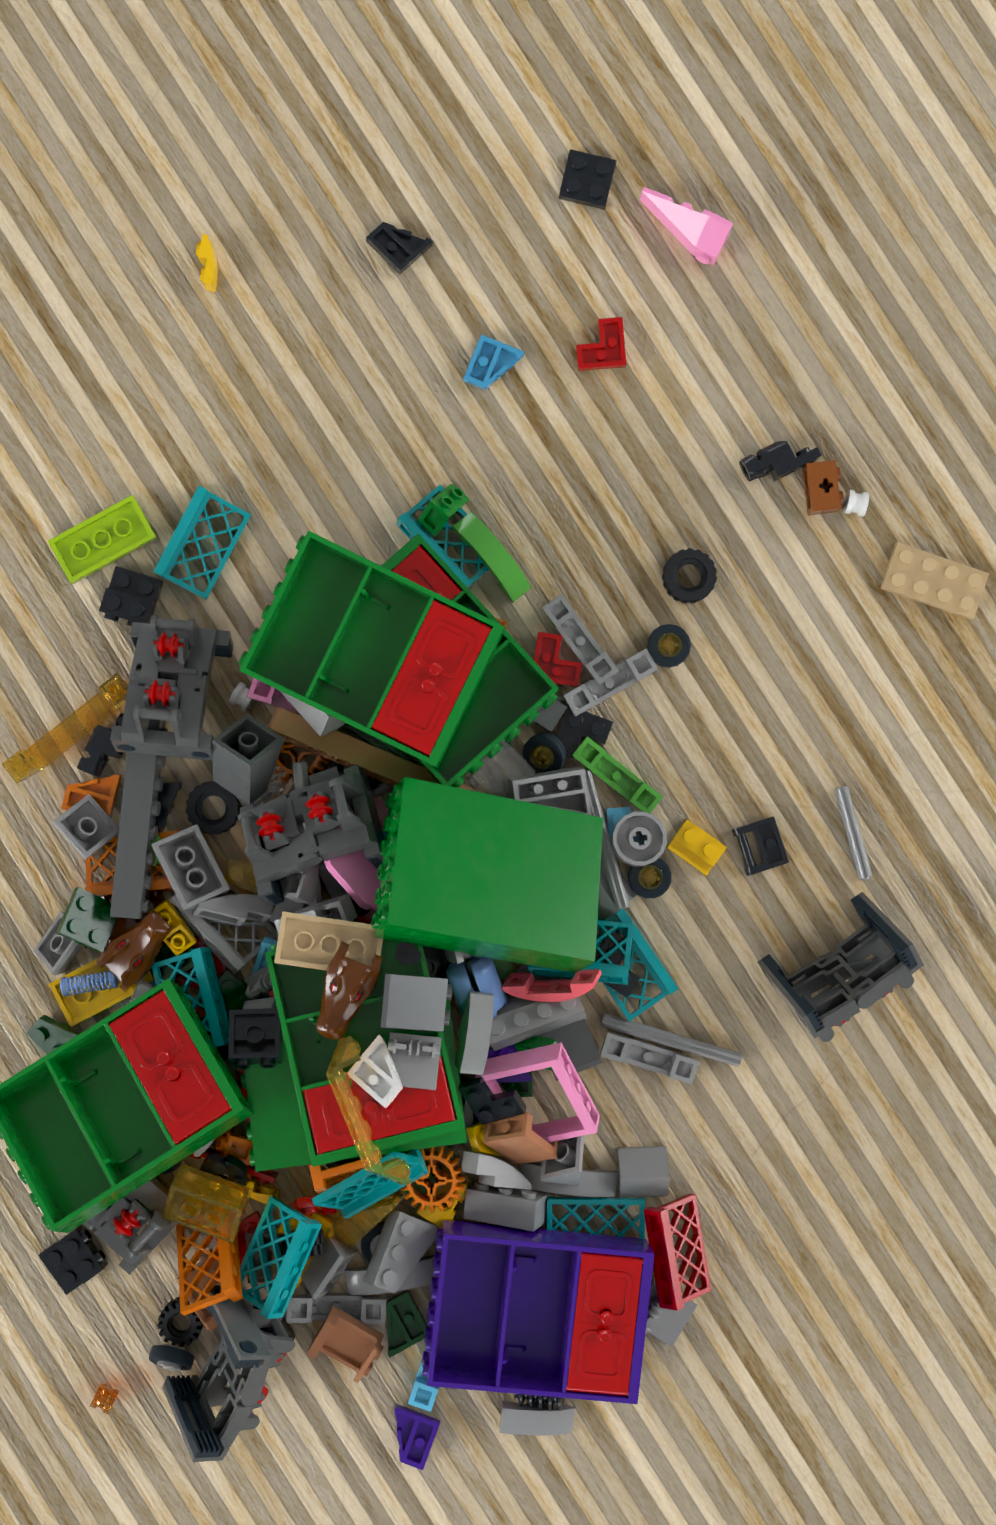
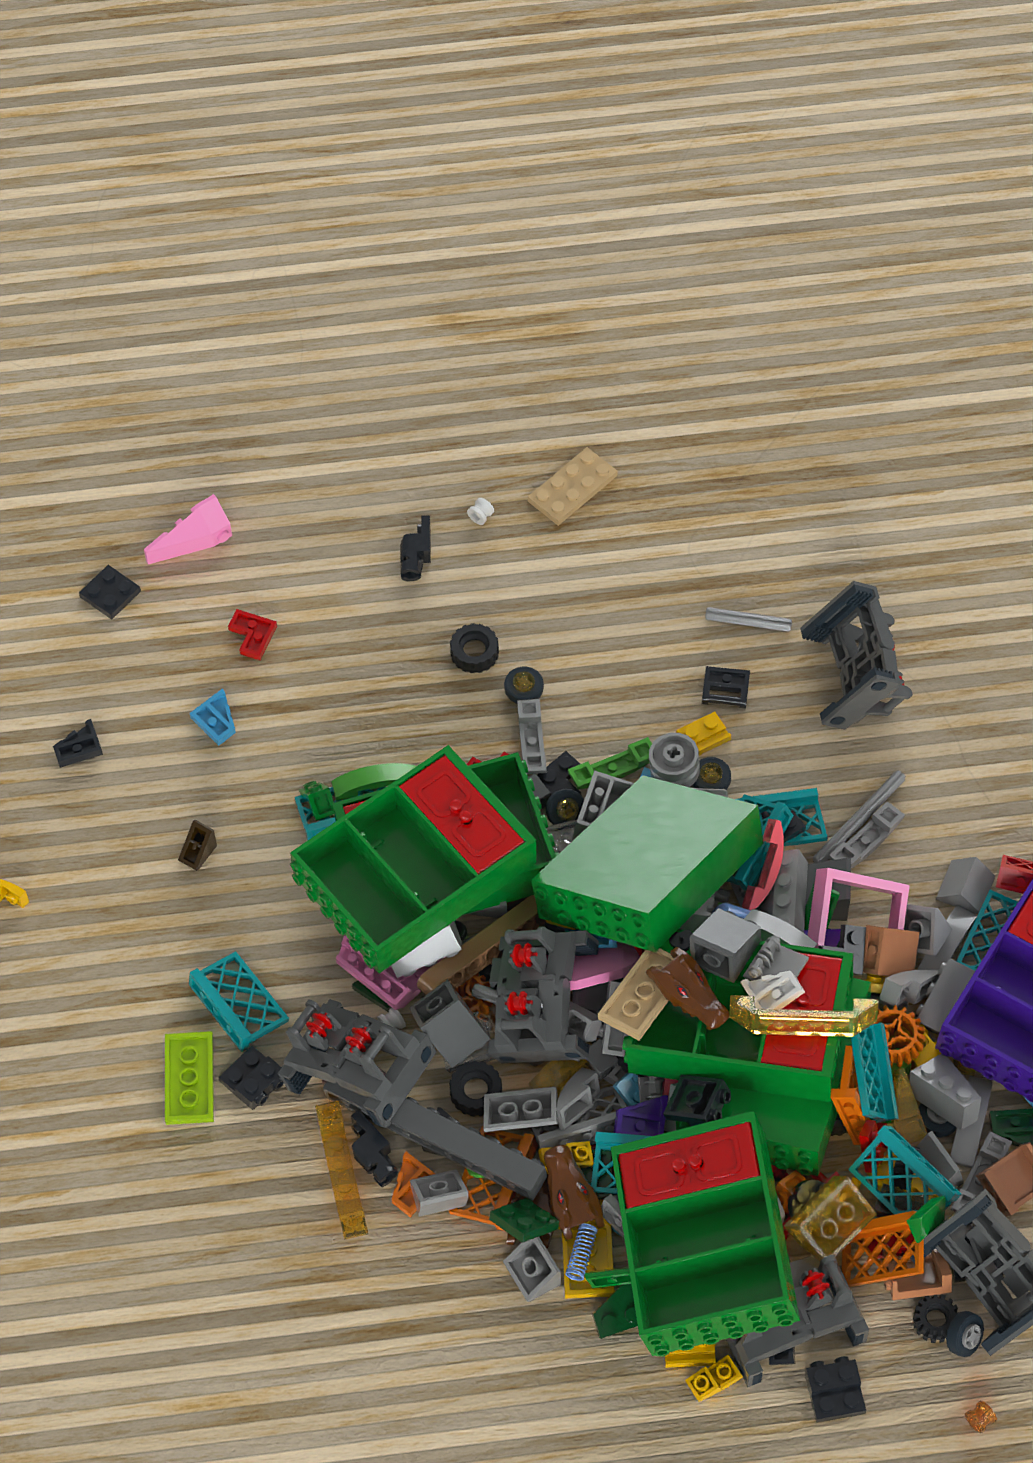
camera: 65 degrees left, 30 degrees down
light grey slope [542,594,619,686] -> none
dark orange brick [802,460,844,516] -> none
none -> dark brown slope [178,820,217,871]
none -> green slope [584,1266,631,1288]
none -> dark purple wing [614,1095,668,1136]
none -> green slope [907,1196,946,1243]

